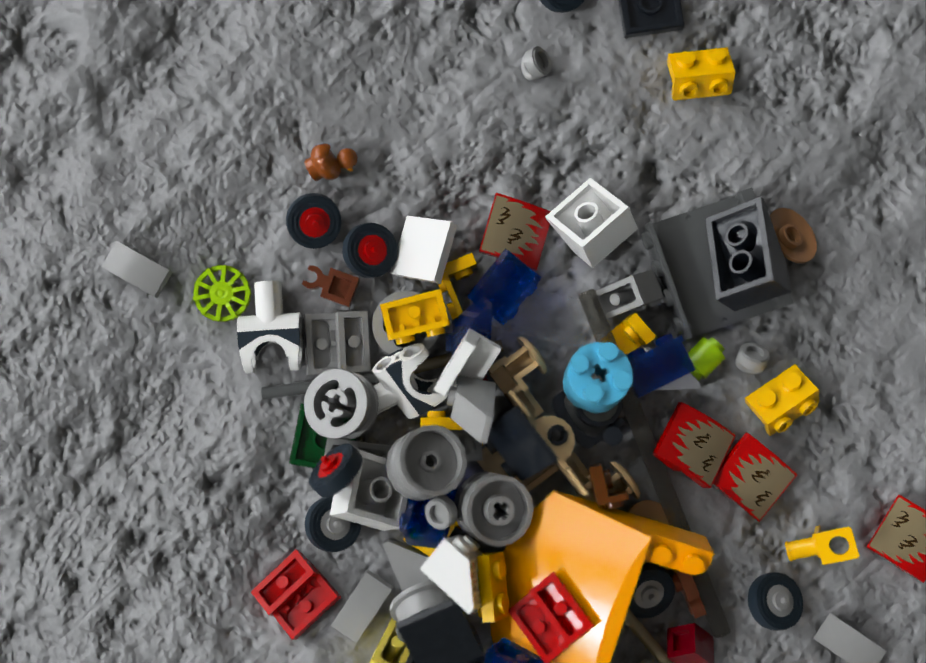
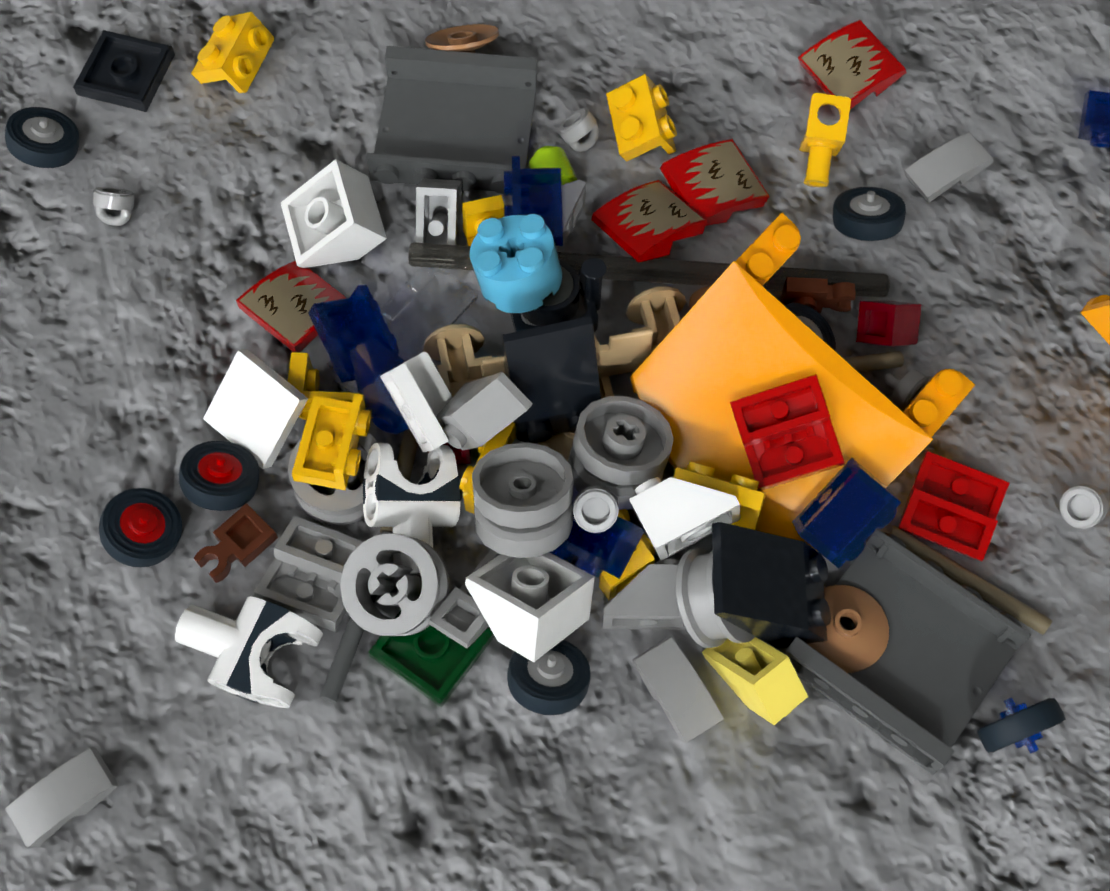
camera: 70 degrees left, 20 degrees down
lime wheel [193,265,251,322] -> none
red slope [251,549,341,640] -> none
dark orange animal [304,143,358,181] -> none
black wheel [309,443,363,498] -> none
reddish brown bracket [589,463,629,510] -> none
black slope [706,196,791,311] -> none

